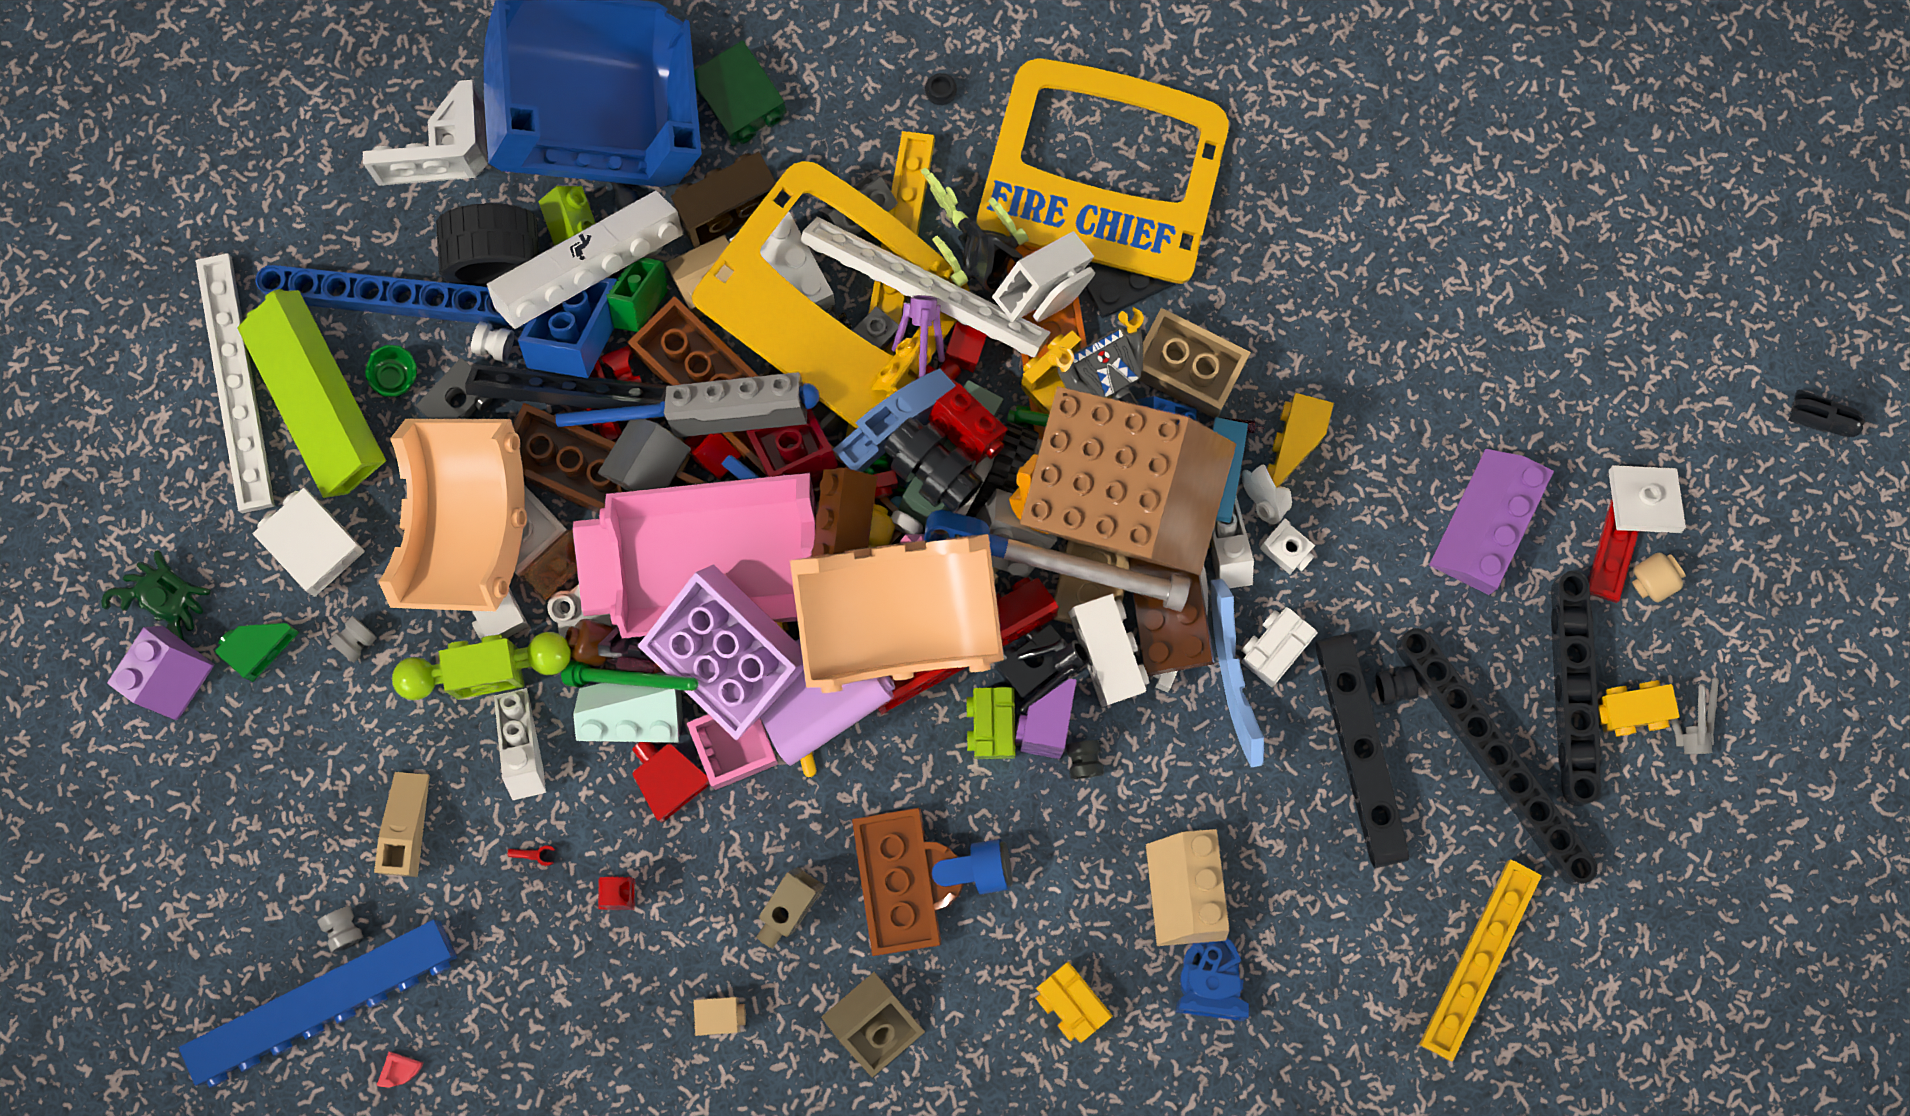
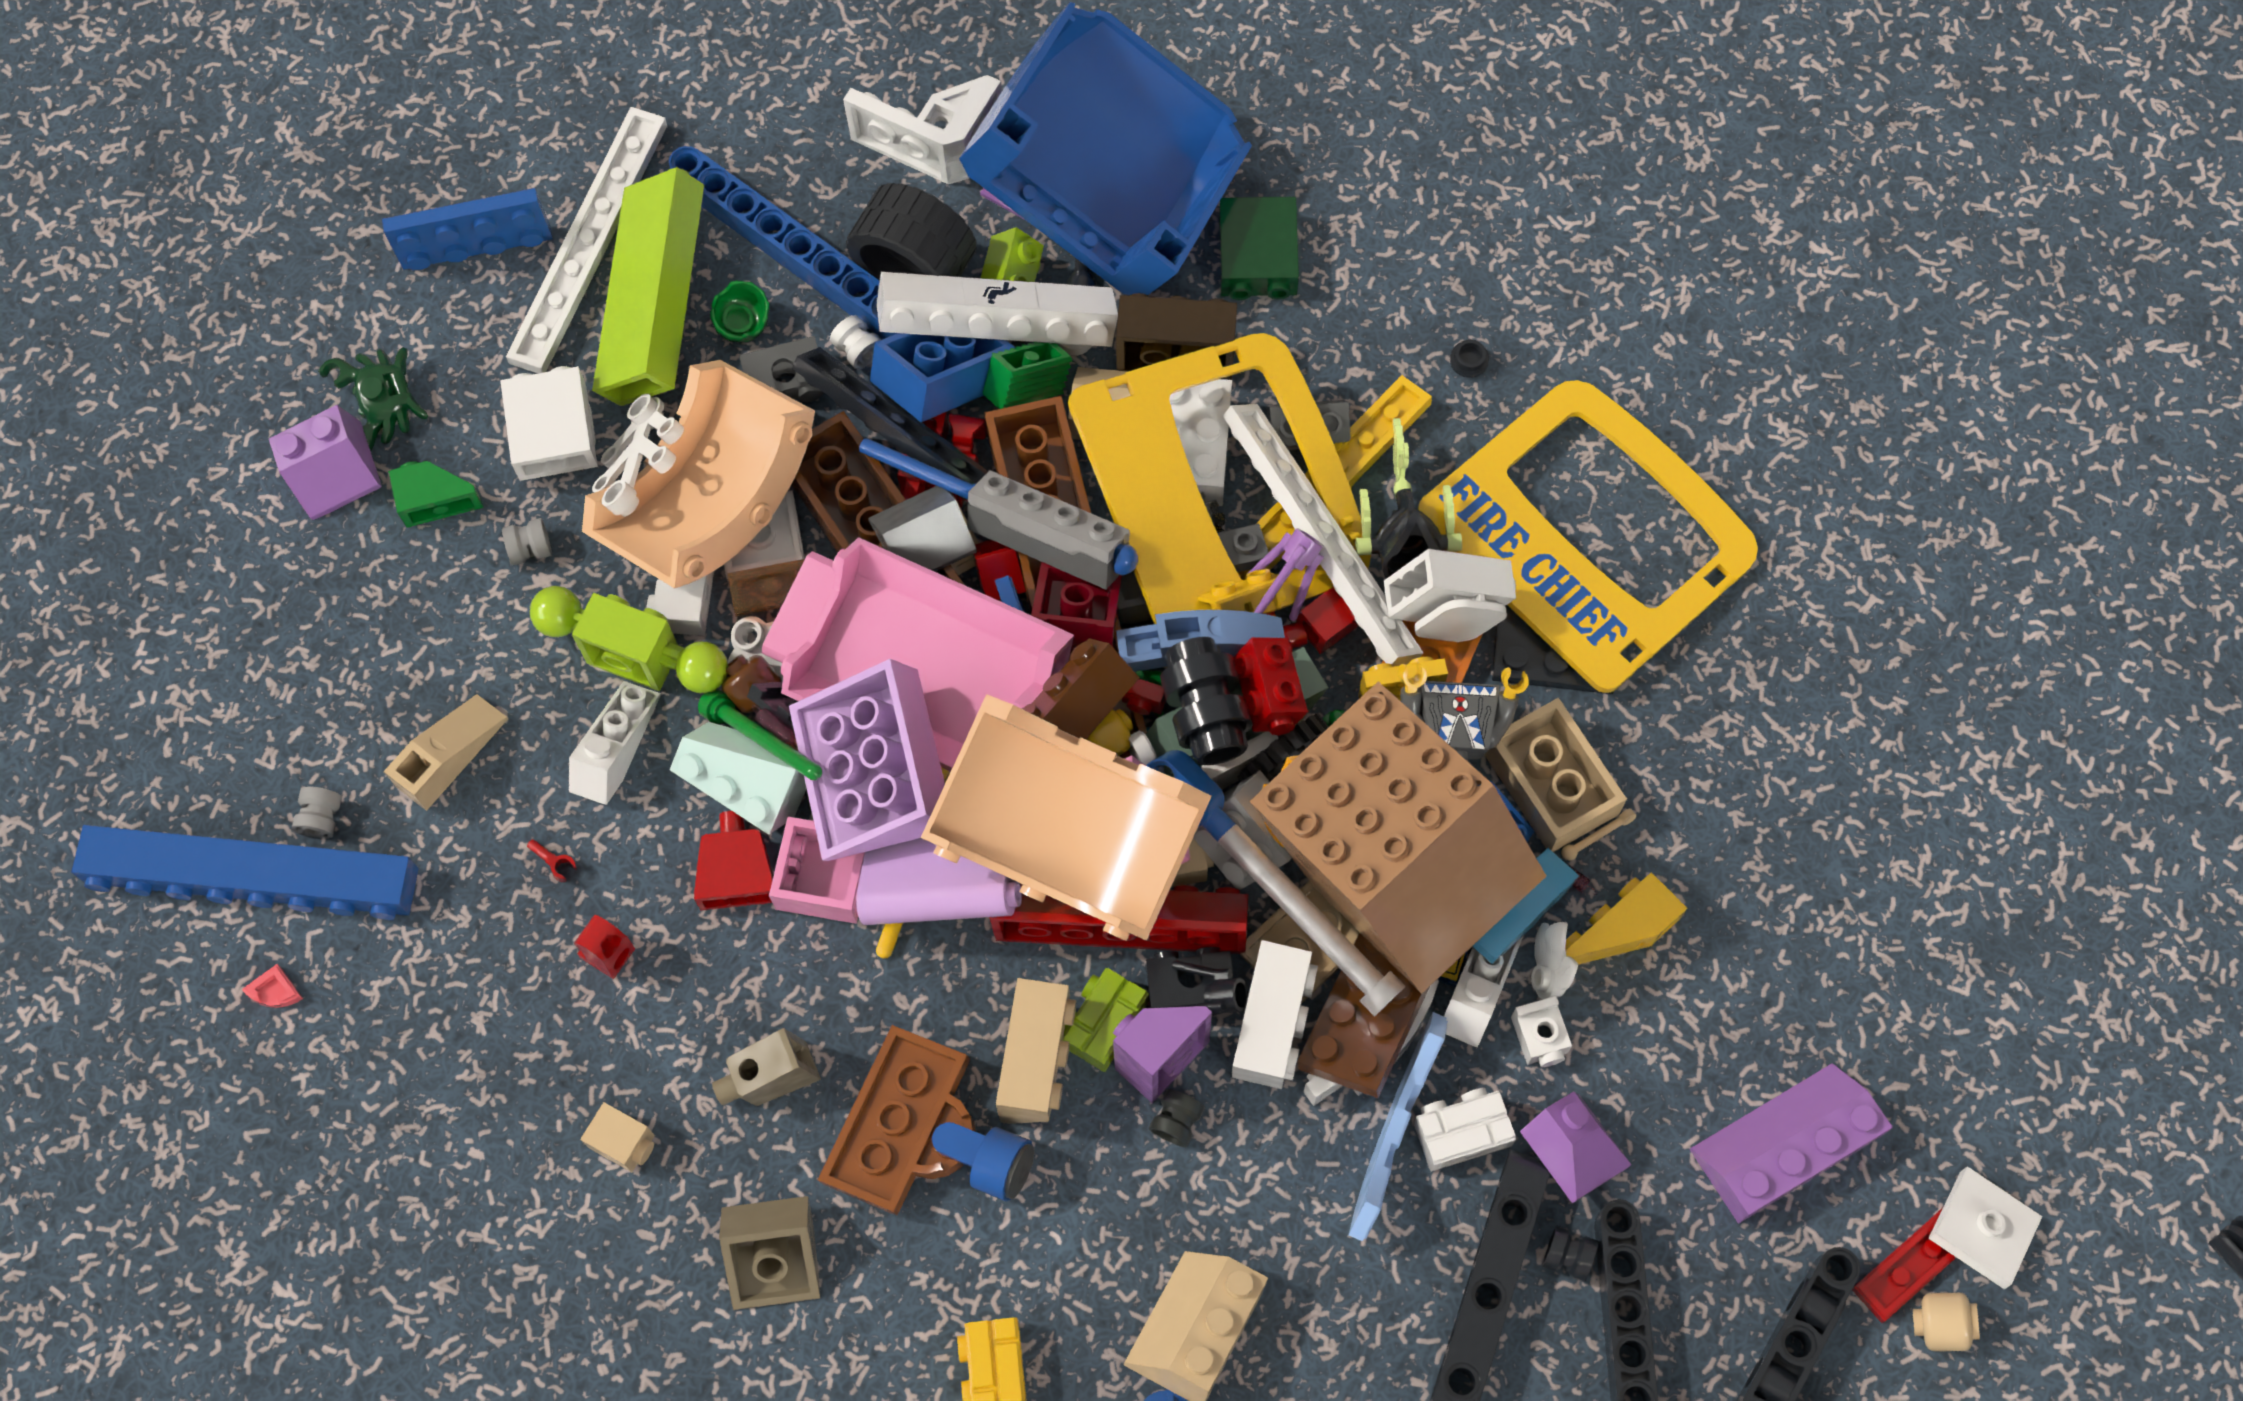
camera: 35 degrees right, 10 degrees down
none -> blue plate [382,188,553,270]
none -> white plant [592,394,684,517]
none -> tan slope [996,978,1076,1124]
none -> medium lavender slope [1520,1091,1631,1203]
none -> tan hinge [1561,808,1636,861]

